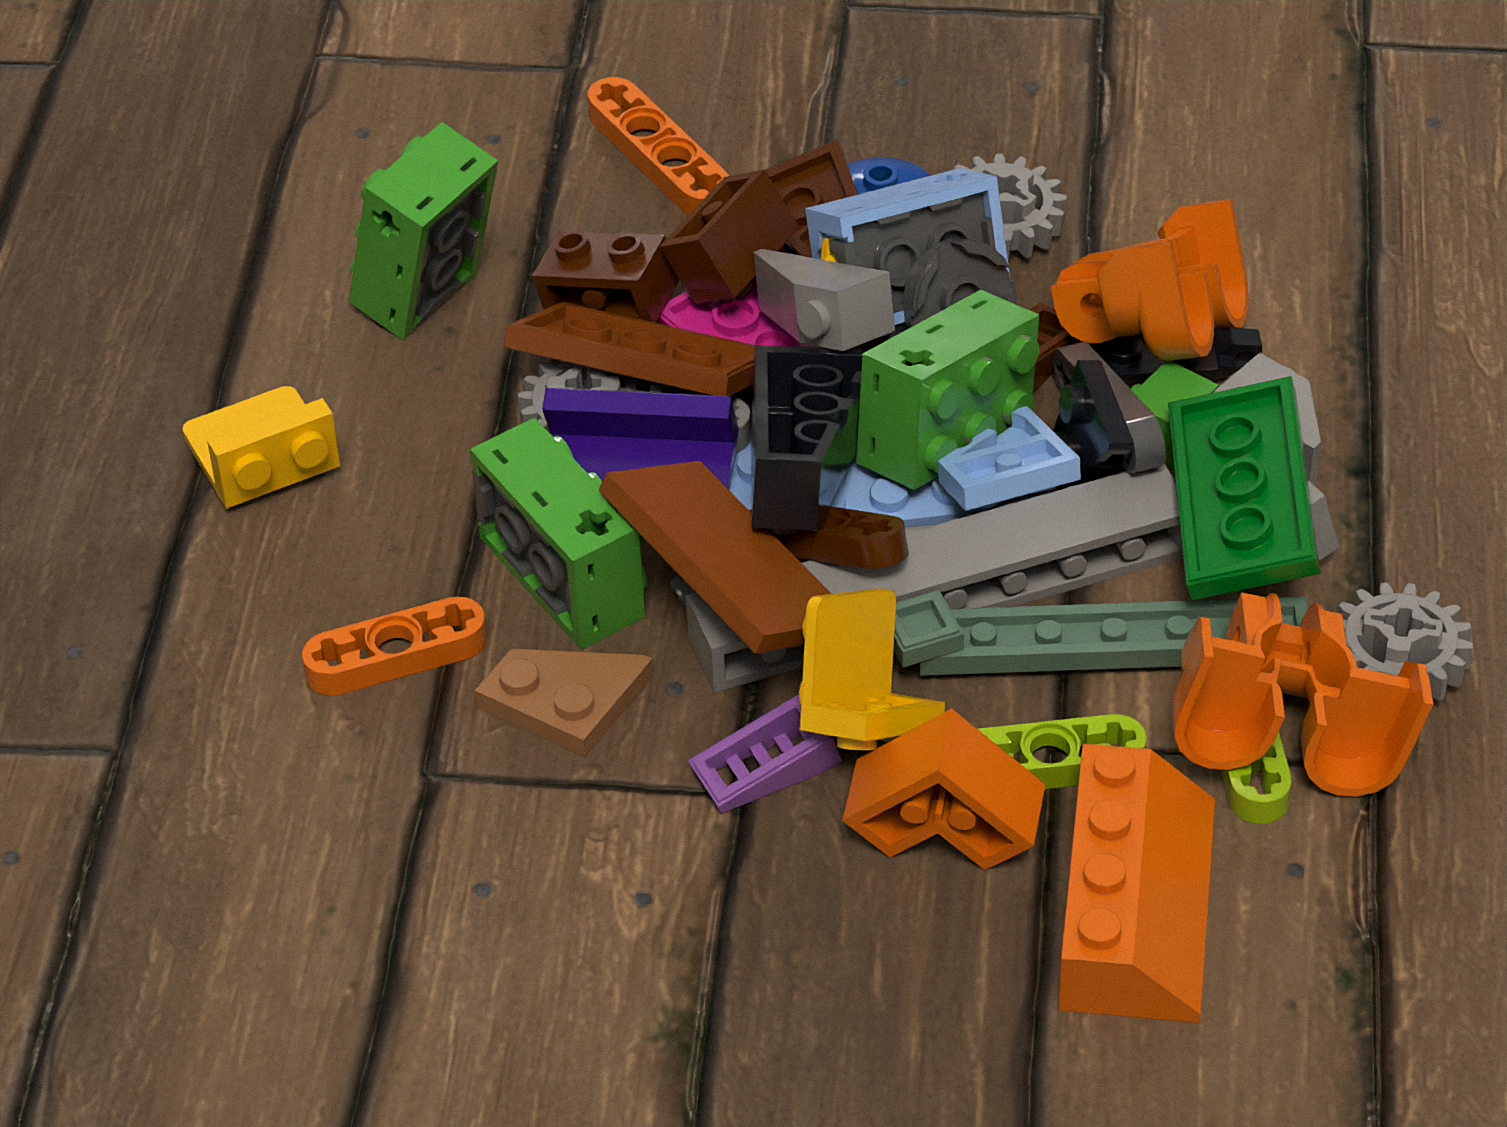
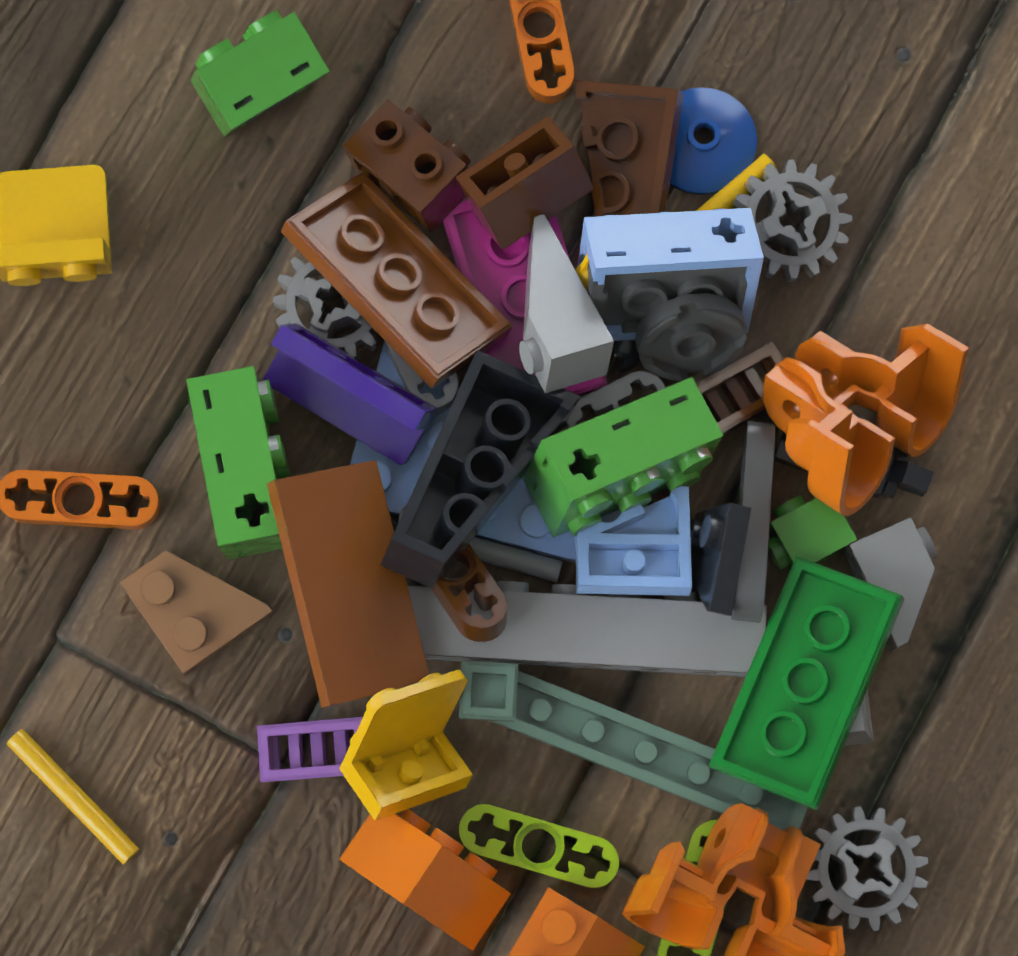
camera: 20 degrees right, 35 degrees up
none -> yellow bar [6,729,140,865]

